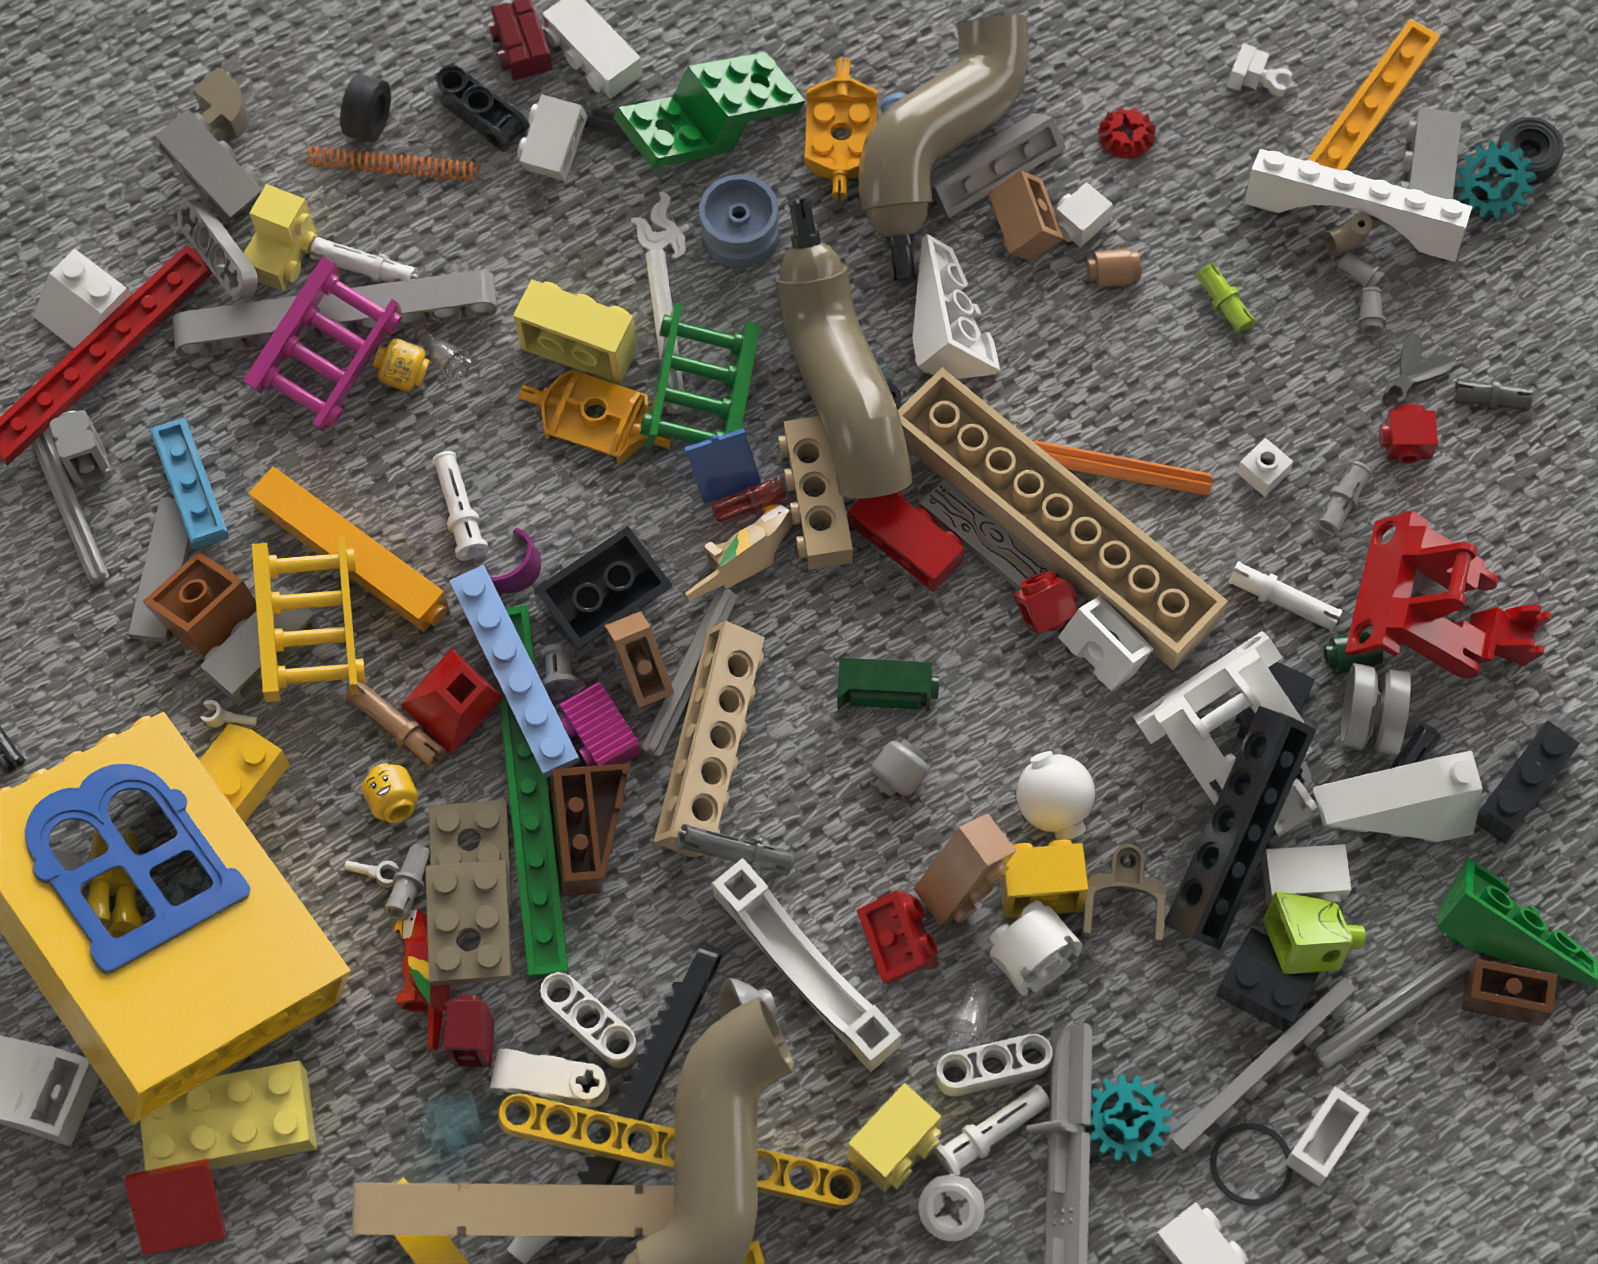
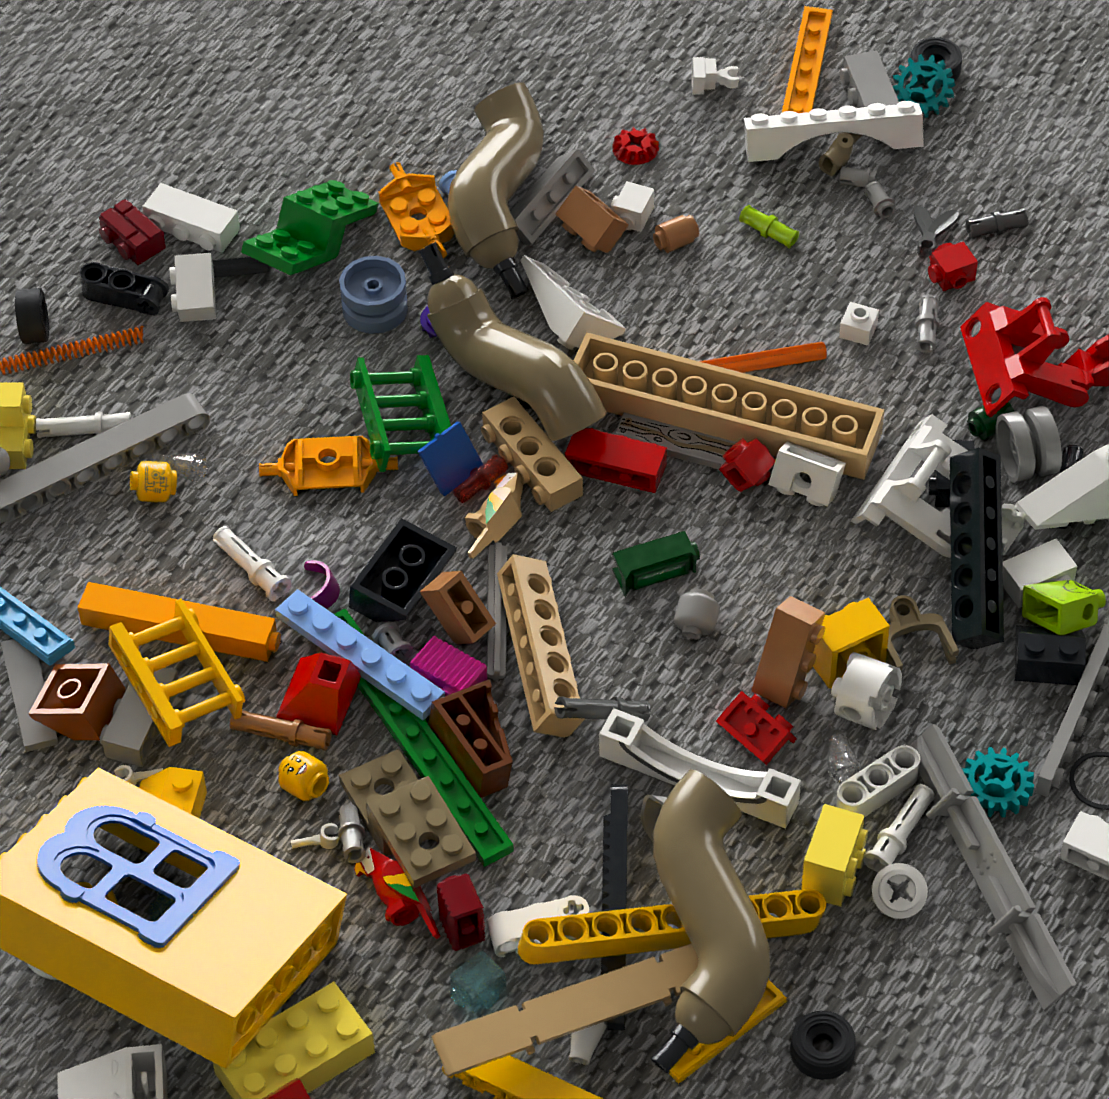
camera: 25 degrees left, 15 degrees down
dark pink fence [243,256,403,432] -> none
light yellow brick [513,279,638,385] -> none
white beam [540,972,638,1068] -> none
white piece [631,192,689,260] -> none
white axle [646,249,686,414] -> none
white brick [1016,751,1095,840] -> none
white pin [1228,561,1343,632] -> none

